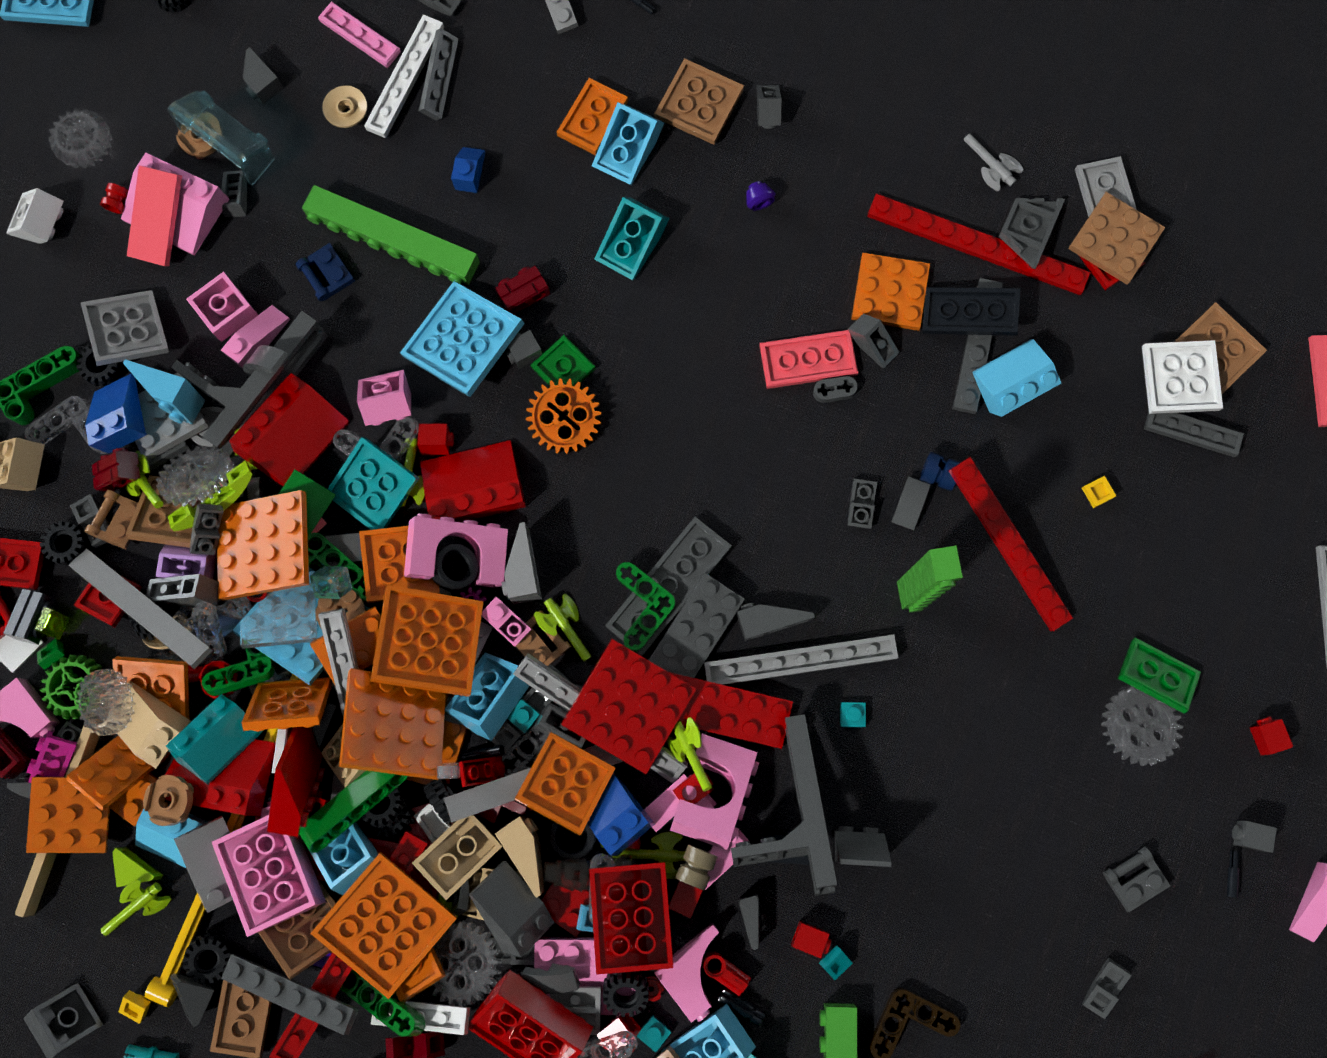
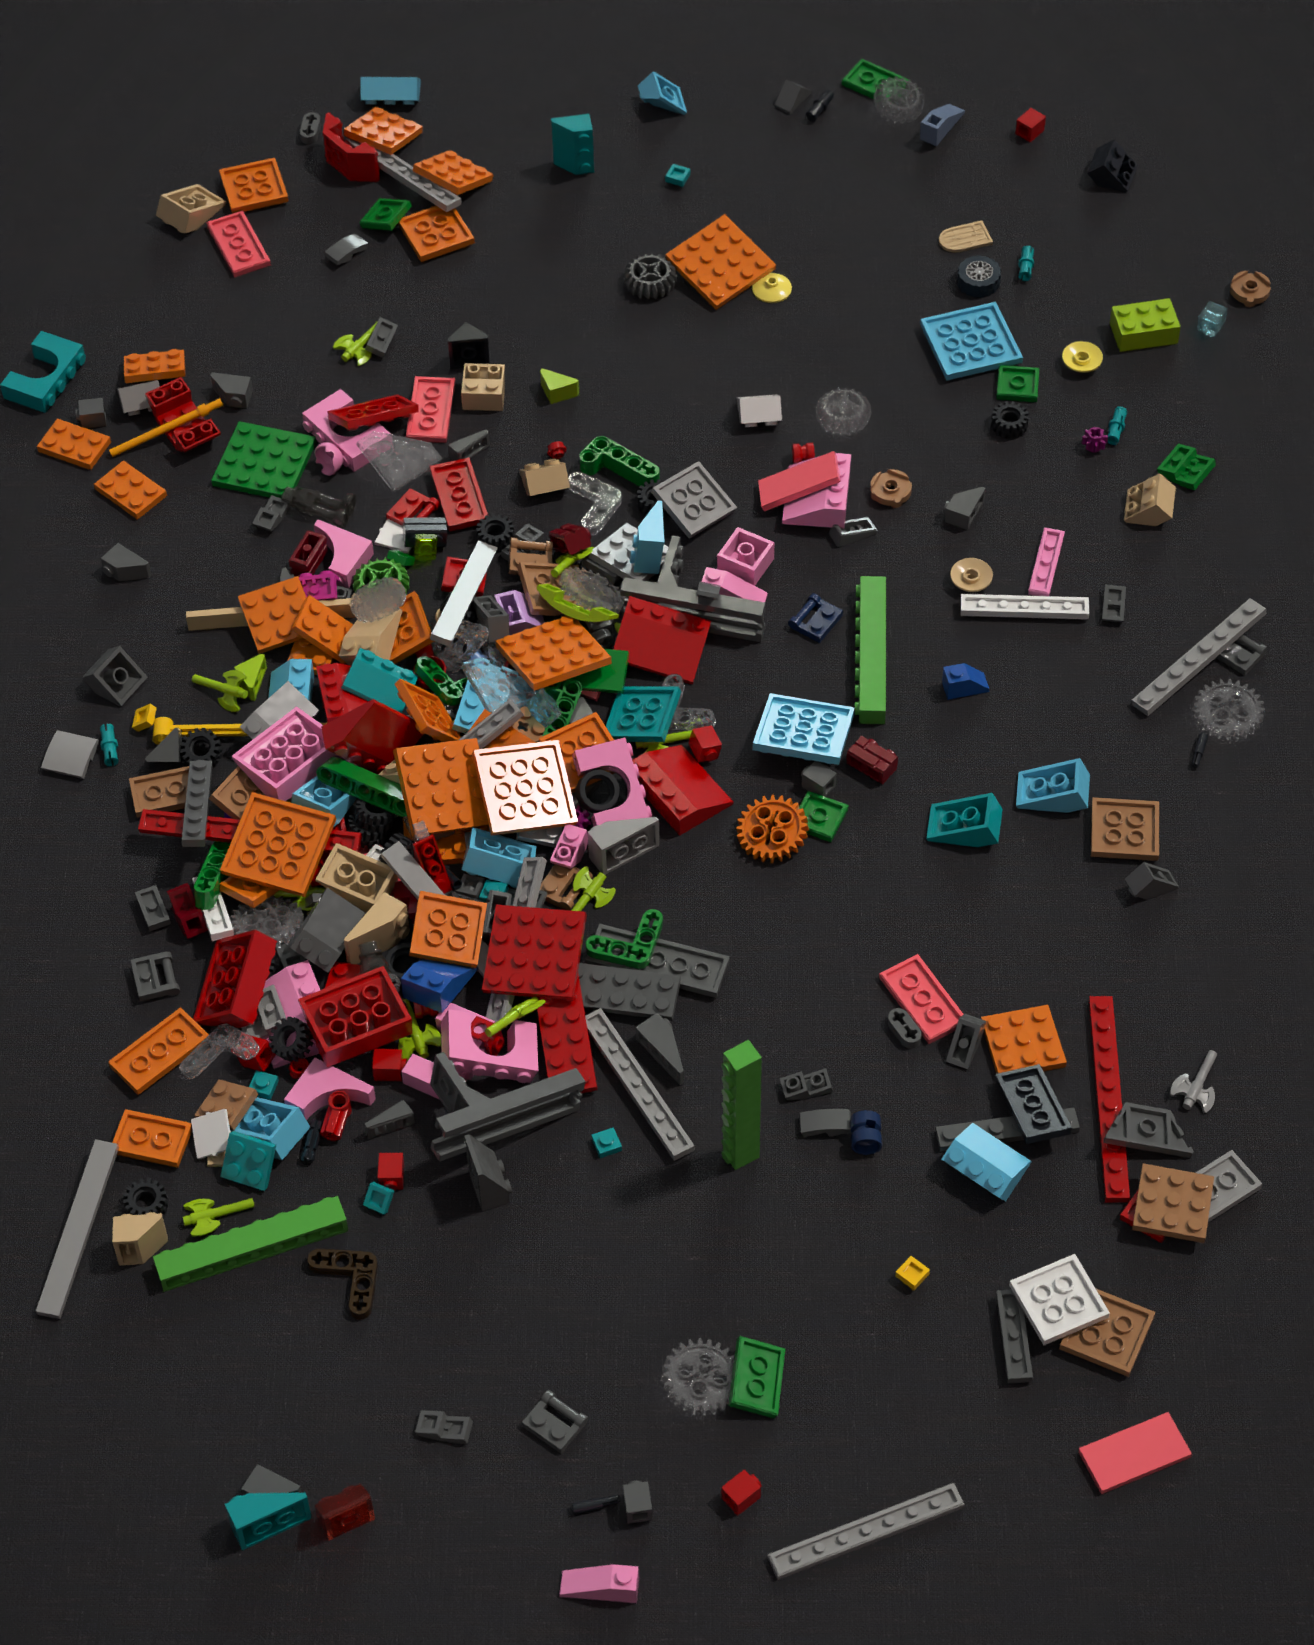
camera: 65 degrees right, 25 degrees down
blue slope [85,373,146,454] -> none
medium nougat plate [143,775,194,826] -> none
clear light blue windscreen [167,90,275,186] -> none
dark grey slope [189,504,224,555] -> none
bright pink brick [357,370,411,426] -> none
dark grey plate [419,28,459,121] -> none
dark grey slope [521,963,580,994] -> none
orange plate [557,78,628,155] -> none
dark tan wheel [675,844,718,890] -> none
dark purple cone [746,181,776,211] -> none
red plate [948,457,1073,631] -> none

